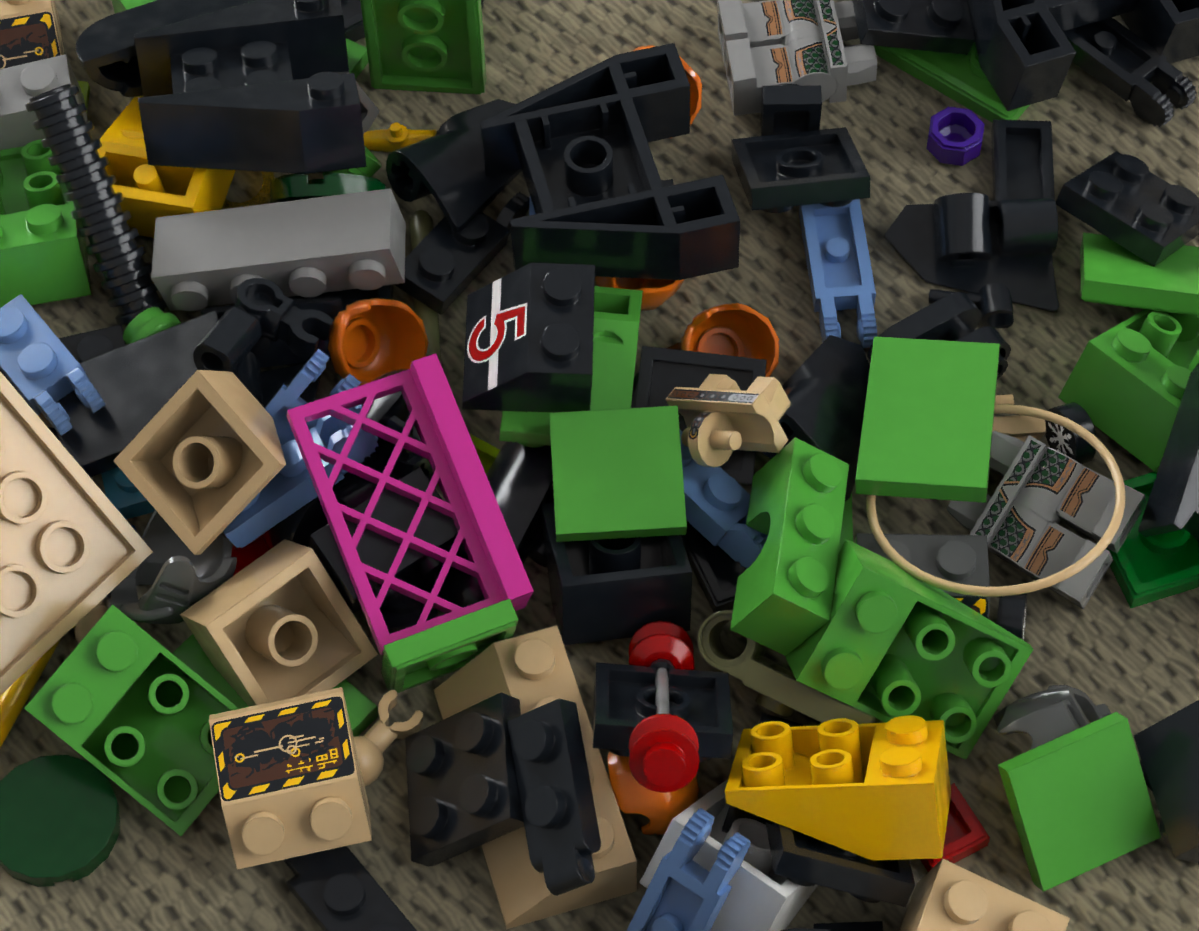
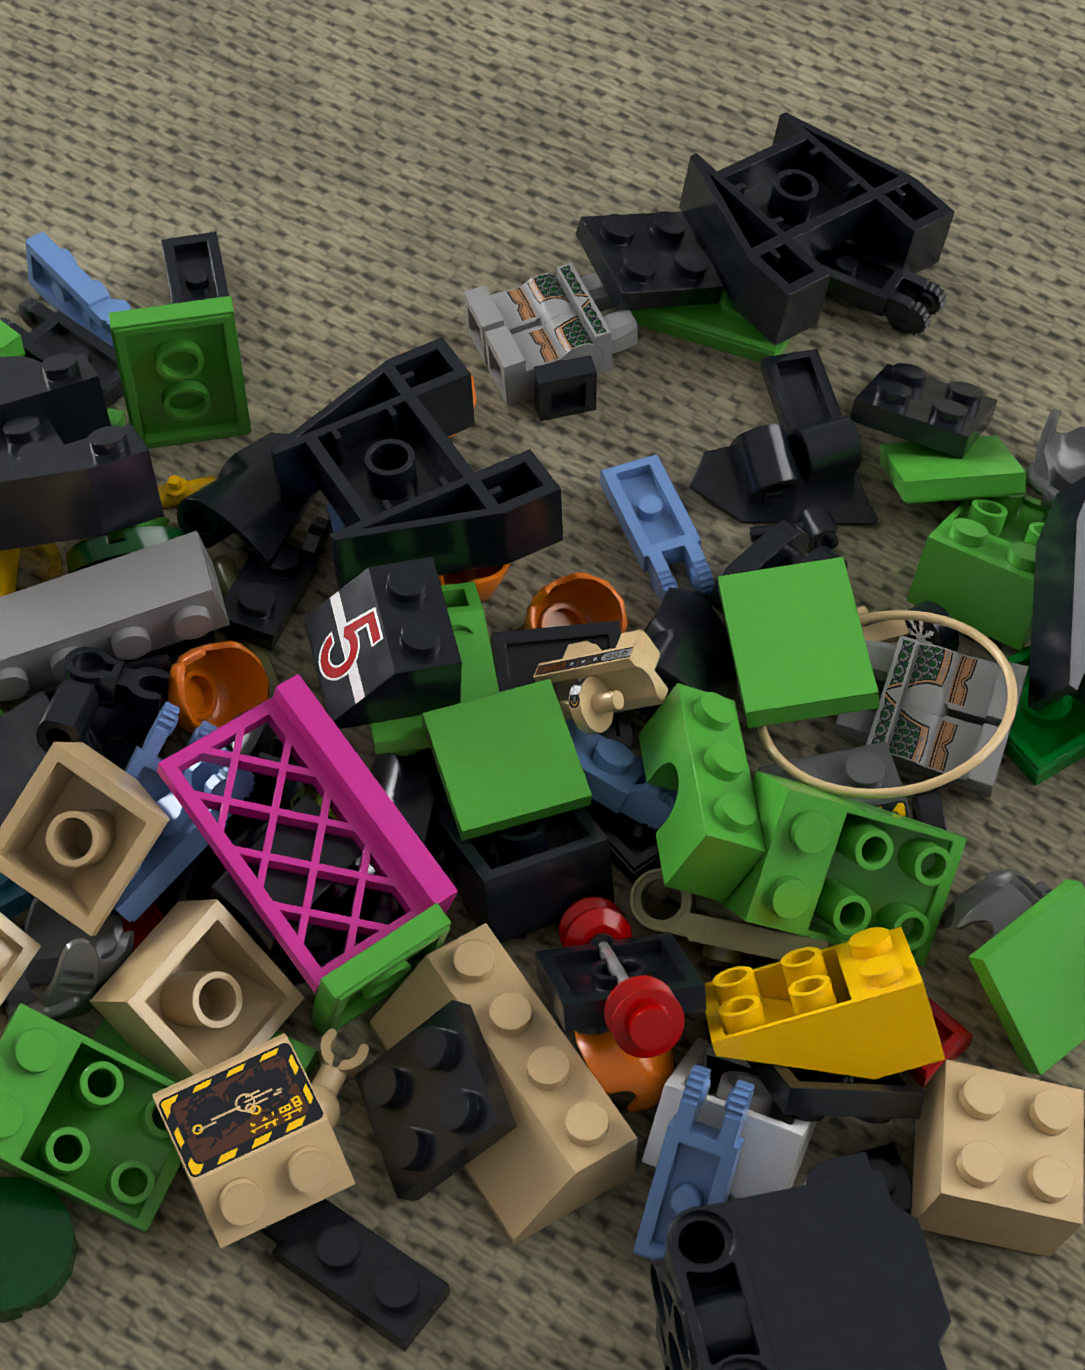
camera: 15 degrees left, 5 degrees down
black hinge [507,699,601,896] -> none
black plate [731,127,870,213] -> none
dark purple tile [926,106,985,166] -> none

